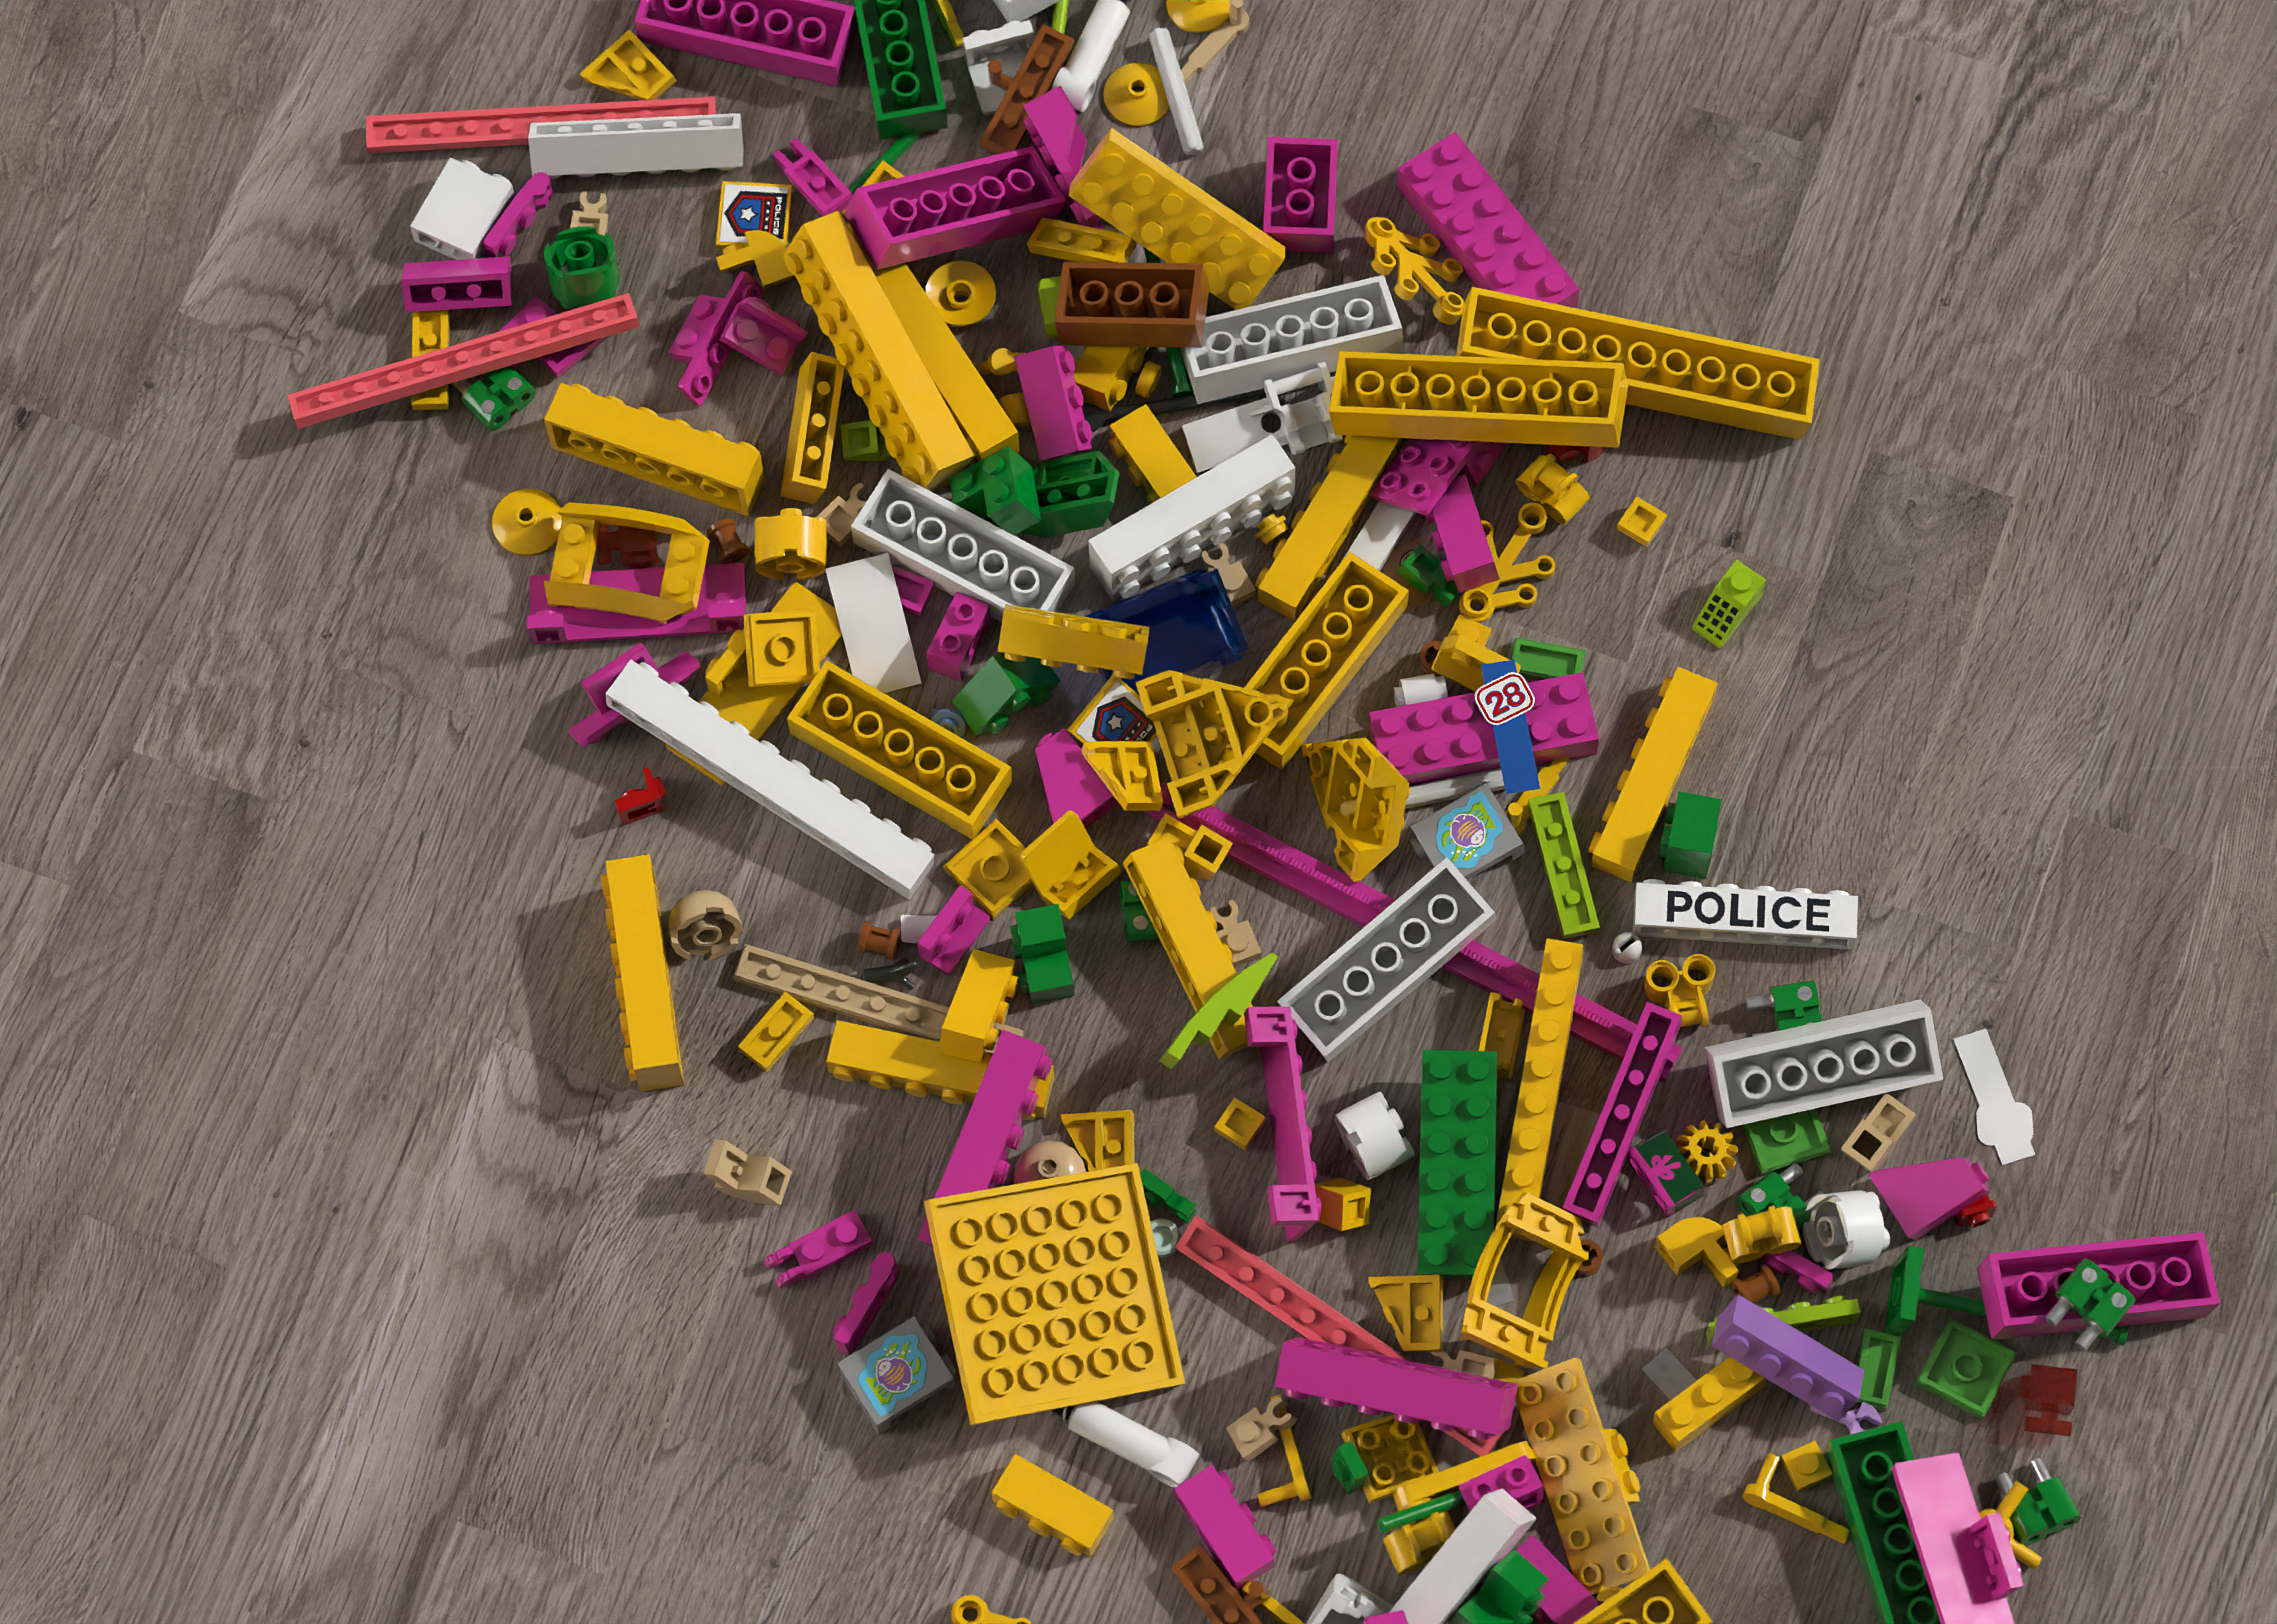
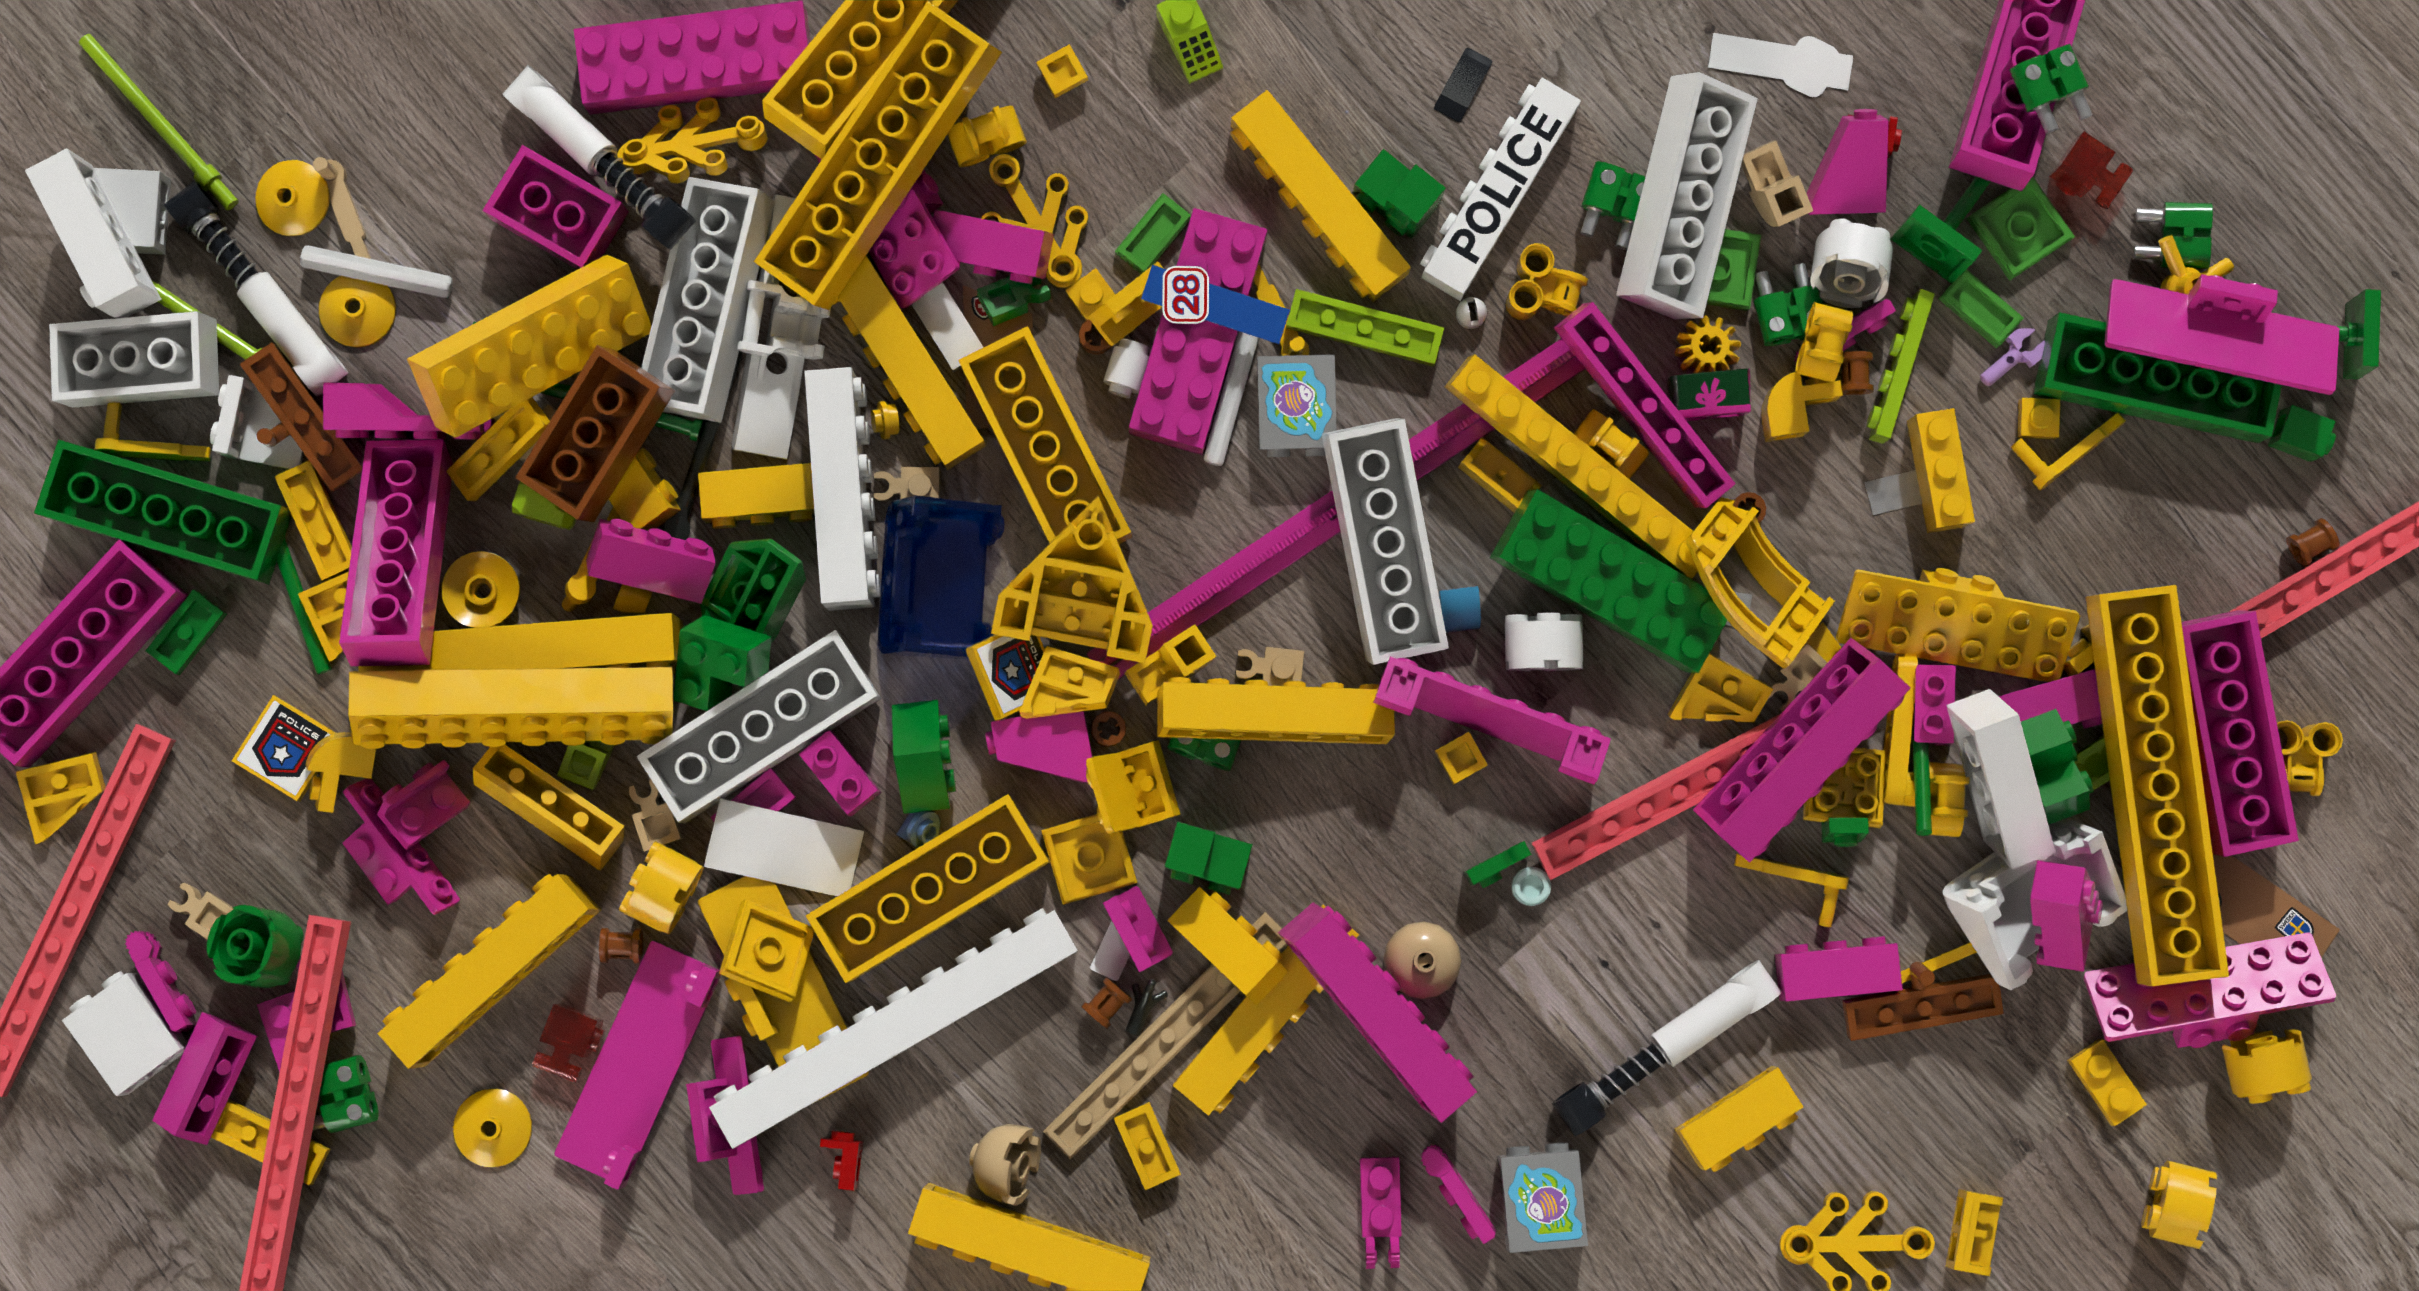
camera: 70 degrees left, 15 degrees up
white brick [528,113,744,179] -> none
yellow wedge [543,502,710,624] -> none
tan brick [703,1139,792,1206] -> none
dark pink hinge [772,138,853,216] -> none
yellow plate [924,1163,1185,1425] -> none
yellow wedge [997,604,1149,679] -> none
yellow wing [1061,1110,1135,1171] -> none
yellow tile [1135,361,1162,398] -> none
lime slope [1159,953,1278,1069] -> none
tan plate [1226,1397,1297,1462] -> none
yellow wedge [1300,737,1410,882] -> none
yellow panel [1314,1178,1371,1231] -> none
medium lavender brick [1712,1295,1864,1422] -> none
none -> green plate [145,590,227,675]
none -> yellow plate [274,461,352,582]
none -> piece [503,65,696,250]
none -> dark orange bush [1090,711,1126,747]
none -> black sticker [1434,48,1492,122]
none -> dark azure brick [1438,586,1481,633]
none -> yellow piece [1573,409,1649,479]

